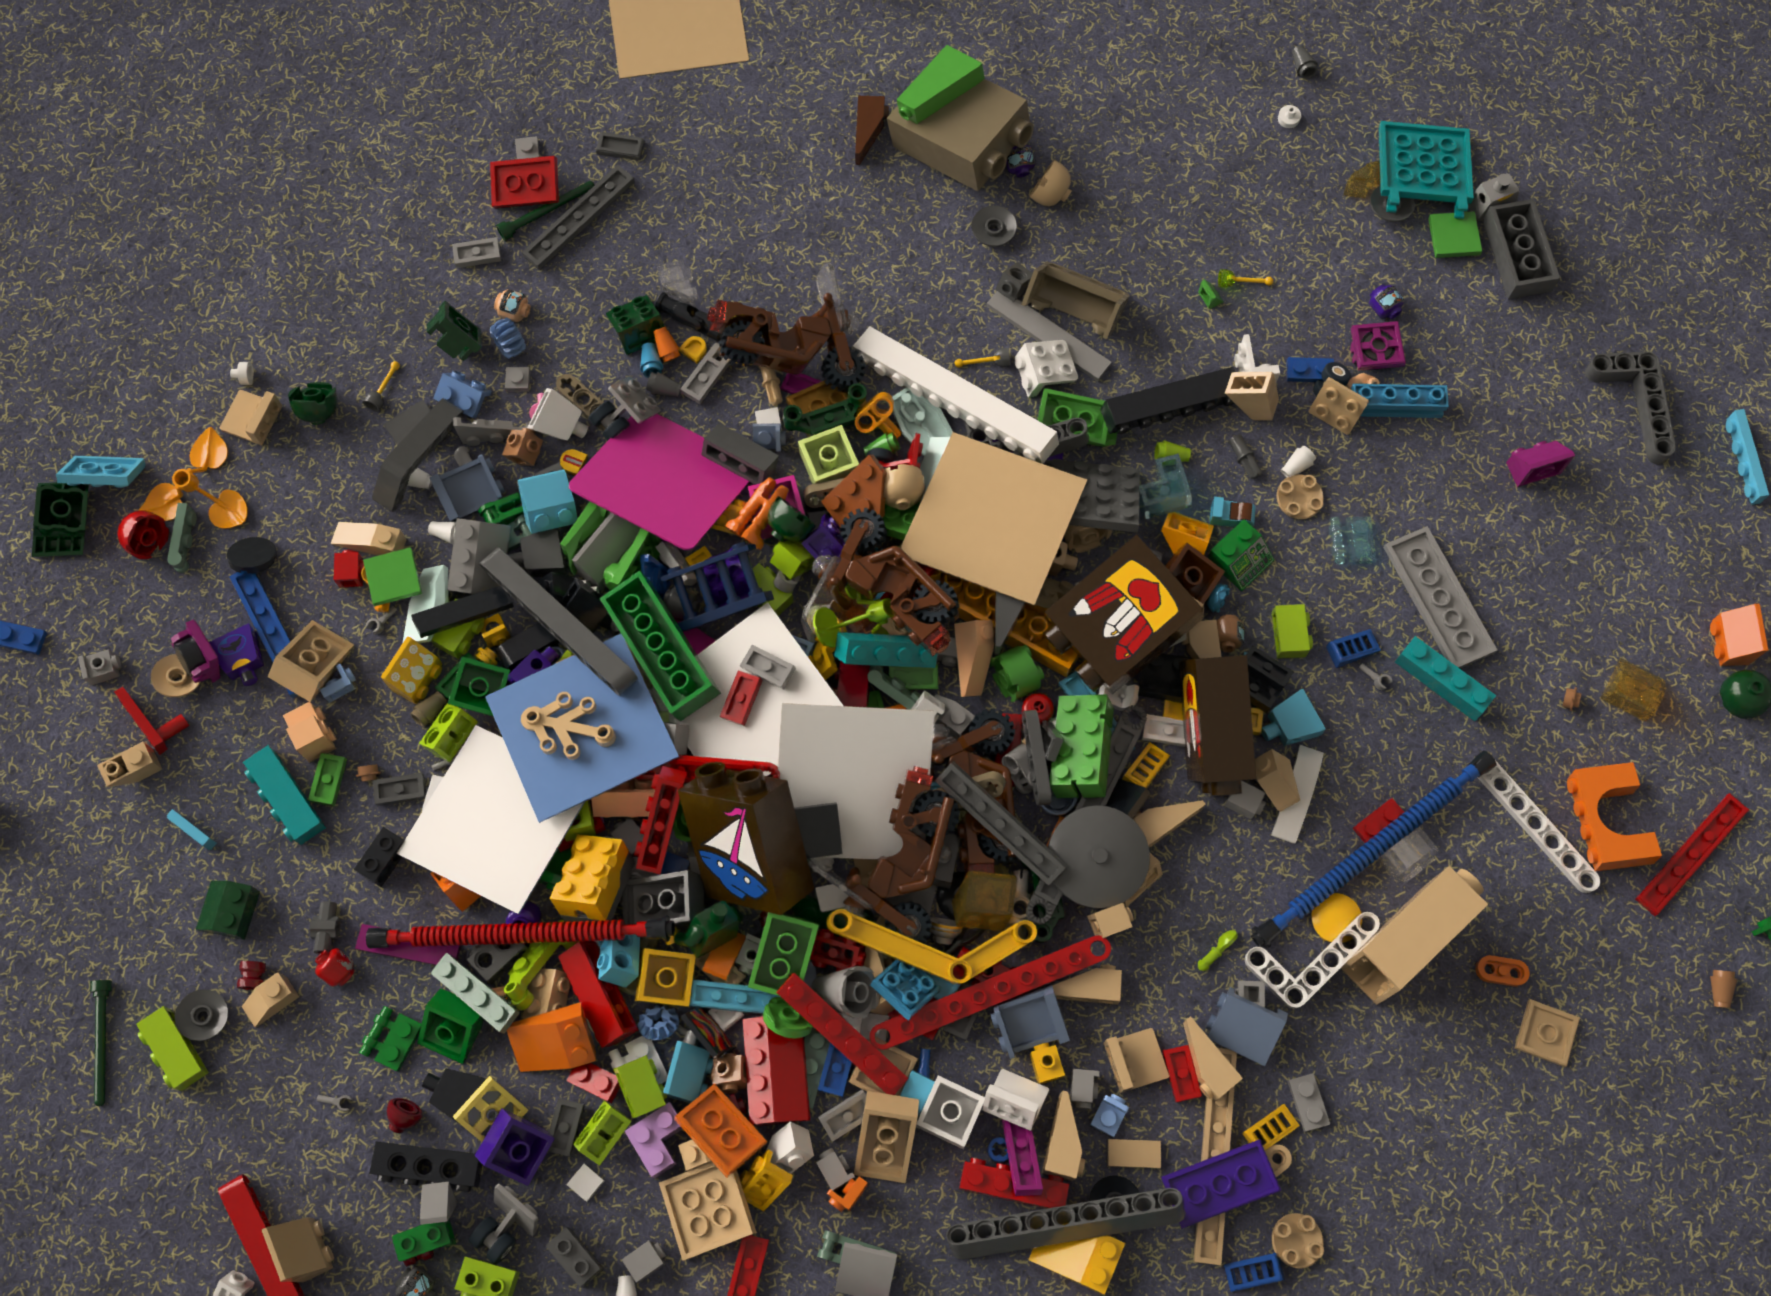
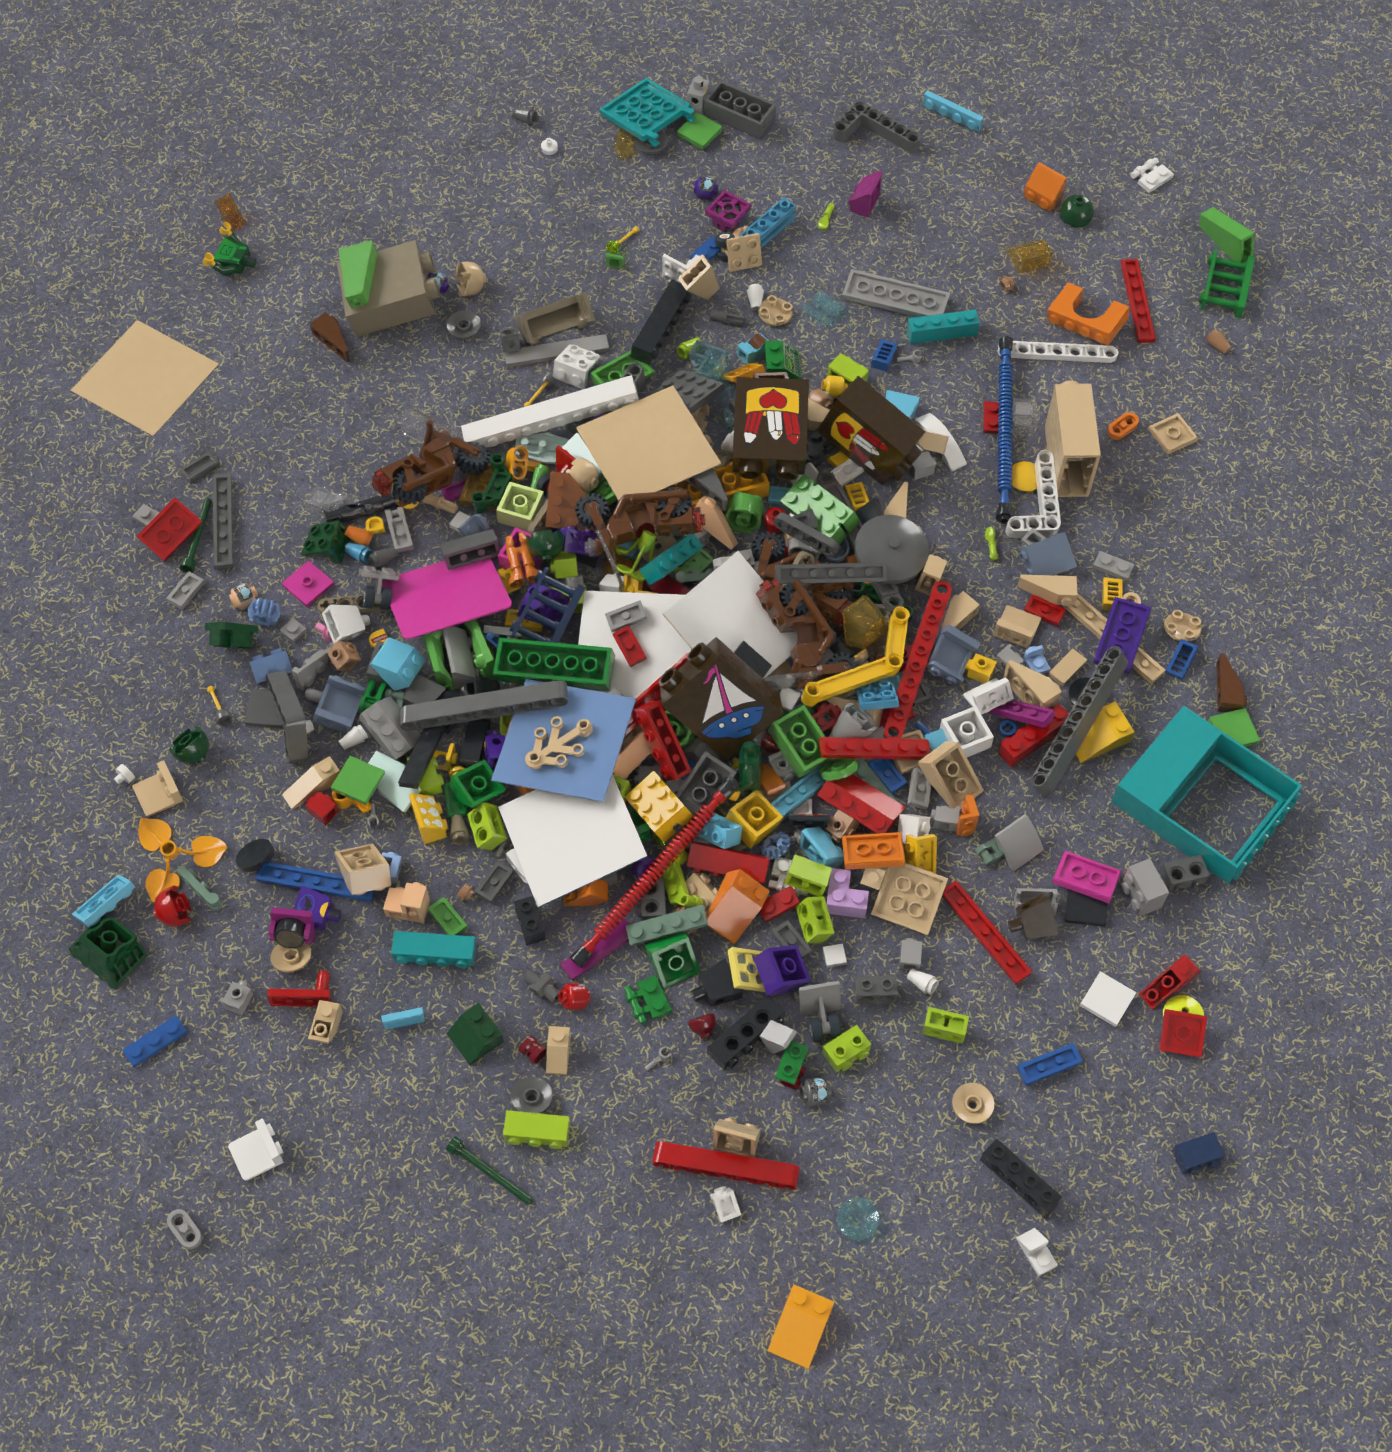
camera: 50 degrees left, 10 degrees down
none -> dark pink plate [281,560,335,608]
none -> lime piece [817,203,835,230]
none -> yellow head [821,375,848,399]

